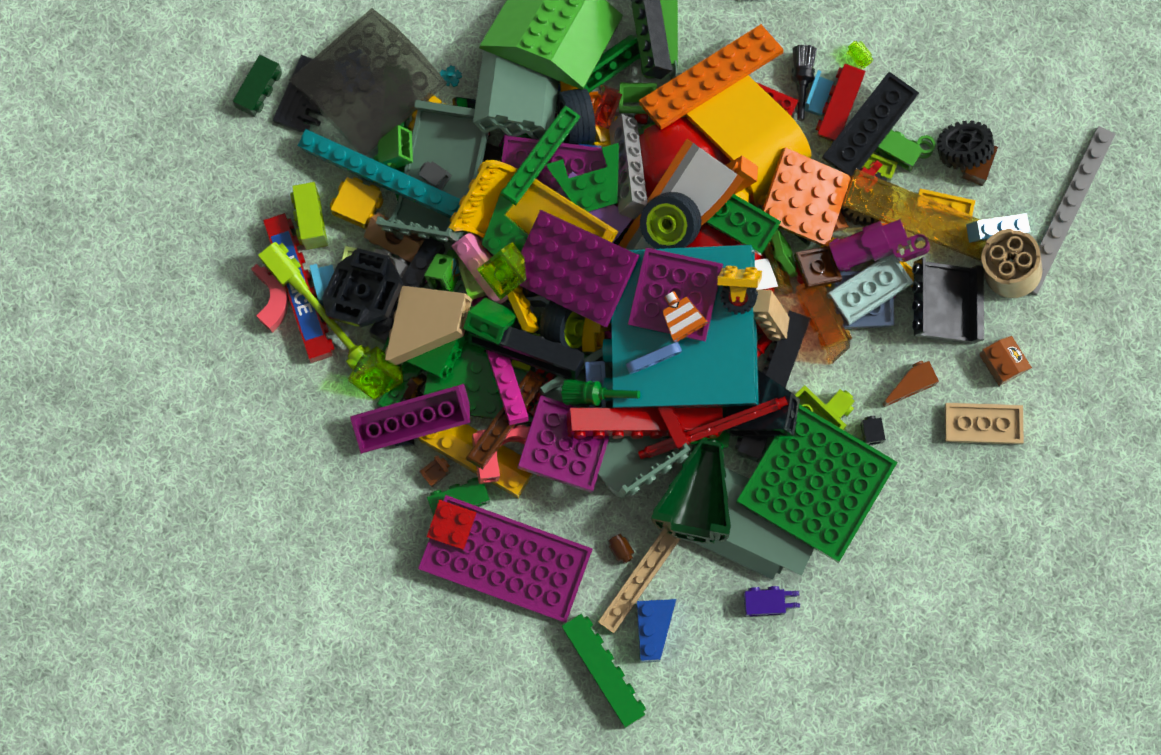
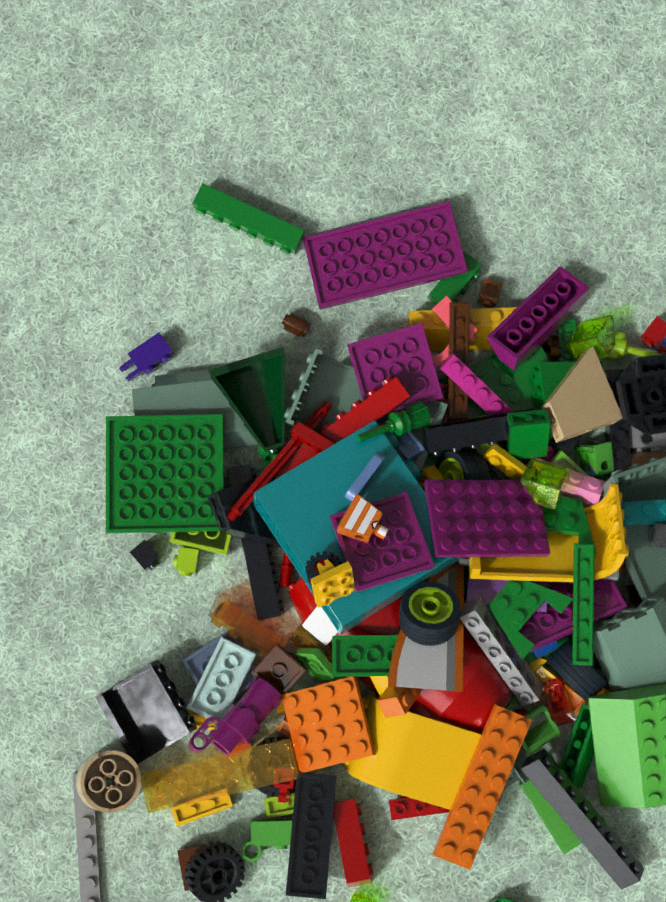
camera: 145 degrees right, 5 degrees up
red plate [427,500,477,550] -> none
tan plate [598,528,680,634] -> none
blue wedge [637,599,676,663] -> none
tan brick [753,289,789,341] -> none
black piece [791,45,817,121] -> none
medium azure panel [805,70,834,116] -> none
dark orange slope [883,361,939,407] -> none
tan plate [945,403,1024,444] -> none
brick [966,214,1030,243] -> none
dark orange slope [979,336,1032,387] -> none

